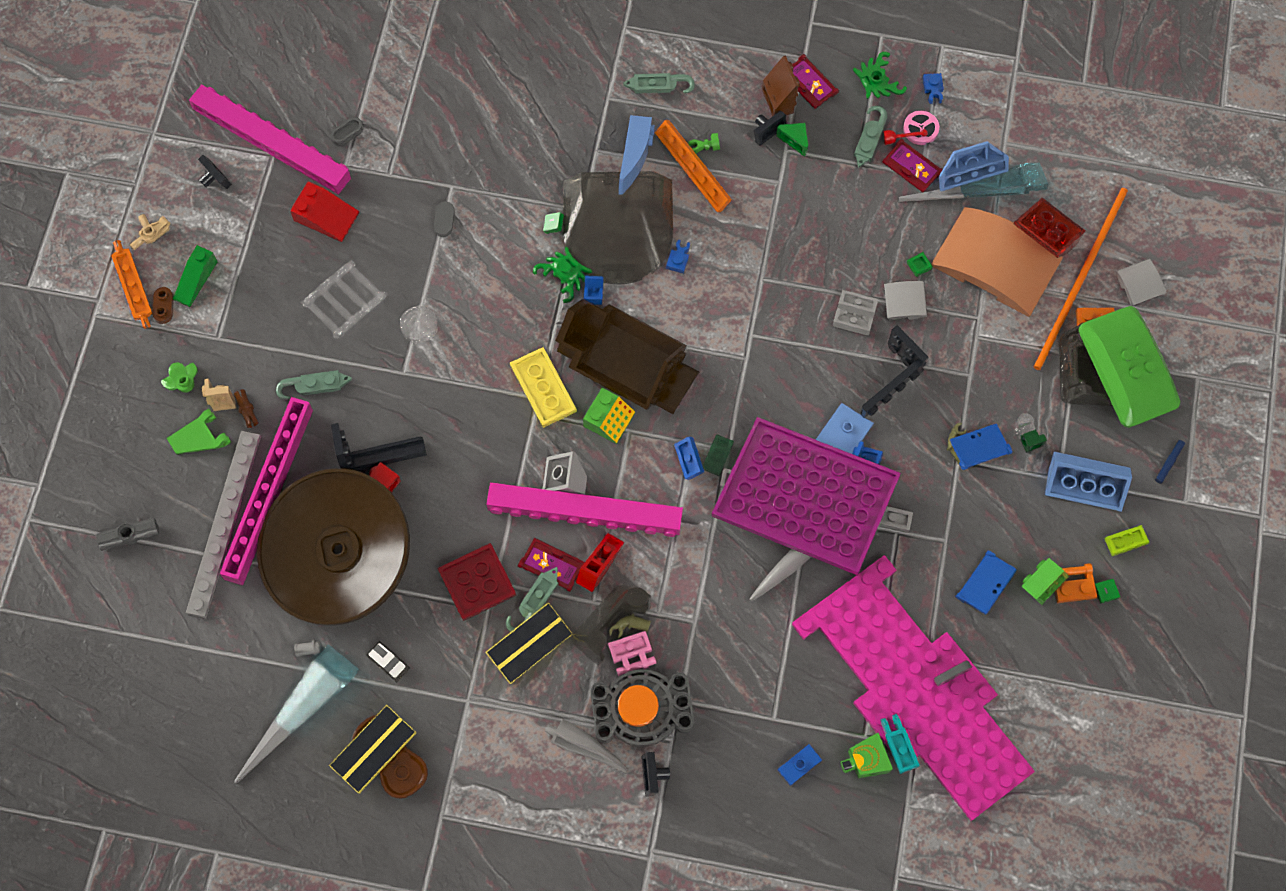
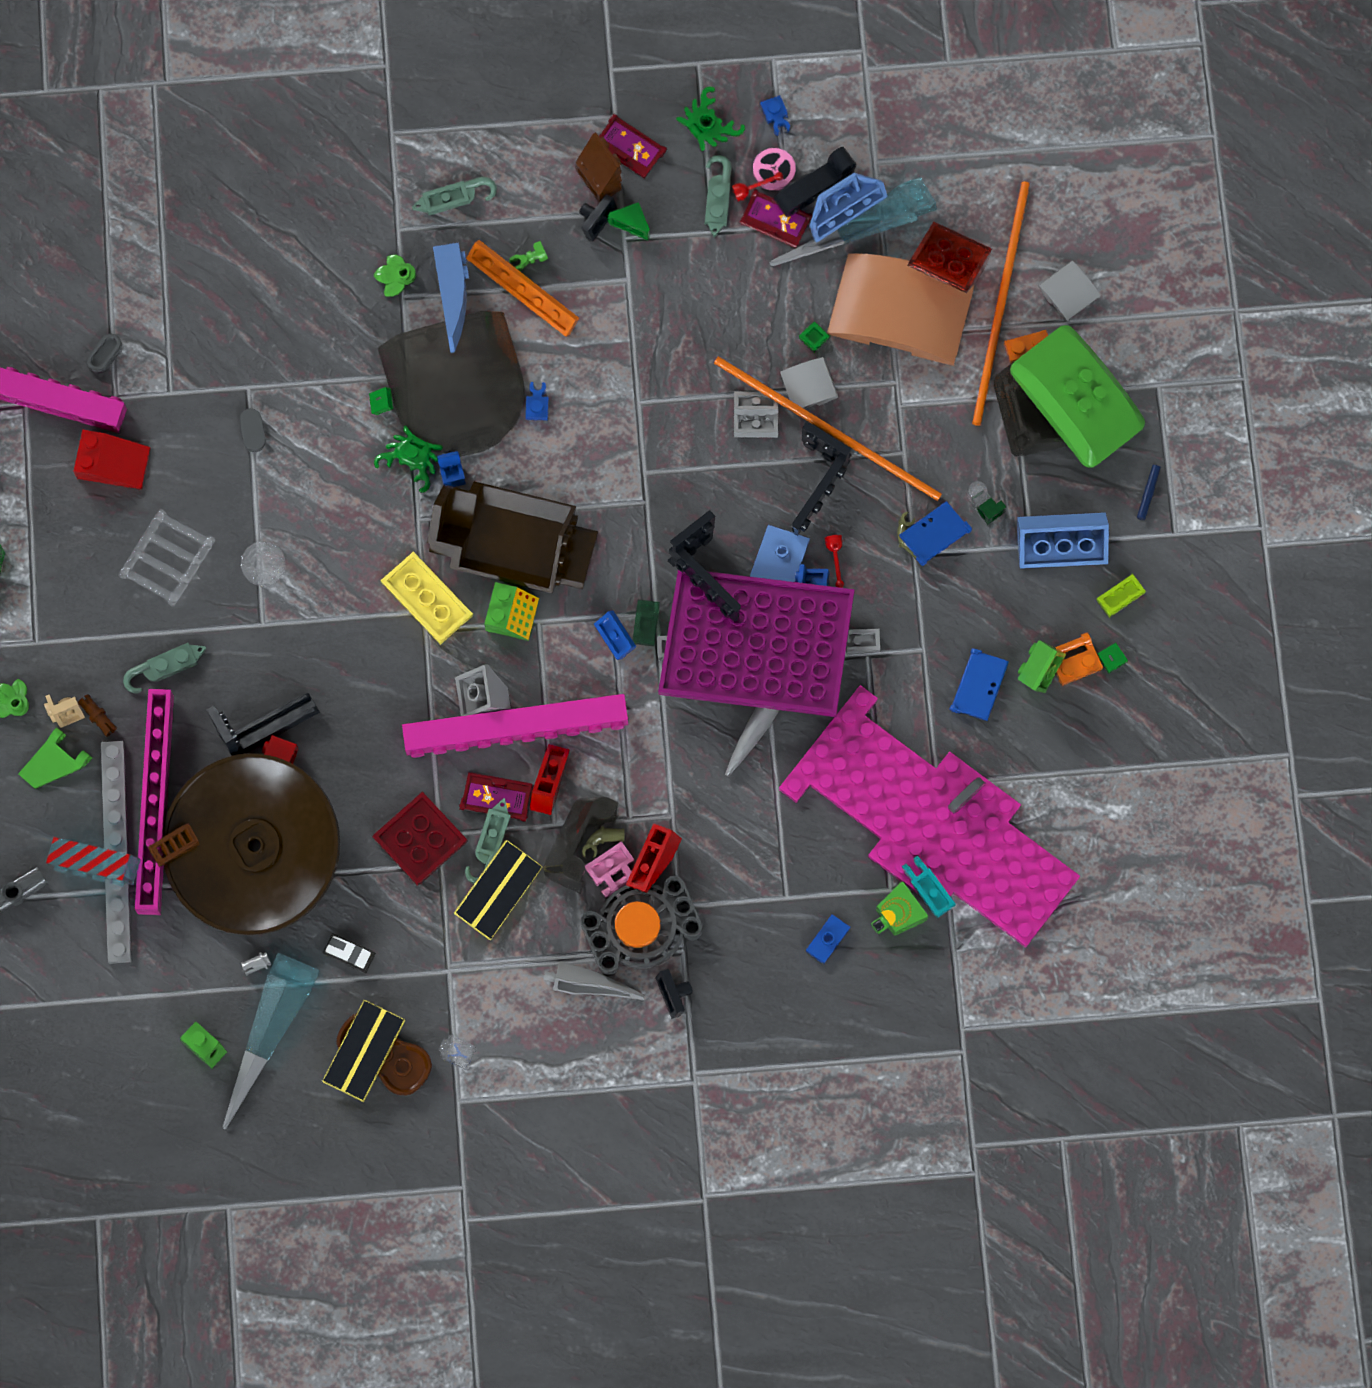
camera: 15 degrees left, 5 degrees up
none -> clear light blue brick [46,837,141,887]
none -> reddish brown slope [148,823,199,867]
none -> bright green torso [180,1022,227,1069]
none -> bright green plate [374,255,416,297]
none -> clear brick [439,1035,476,1070]
none -> red slope [626,823,682,893]
none -> black bracket [668,510,741,622]
none -> orange piece [714,356,942,501]
none -> black beam [773,146,857,217]
none -> red hinge [824,535,844,588]

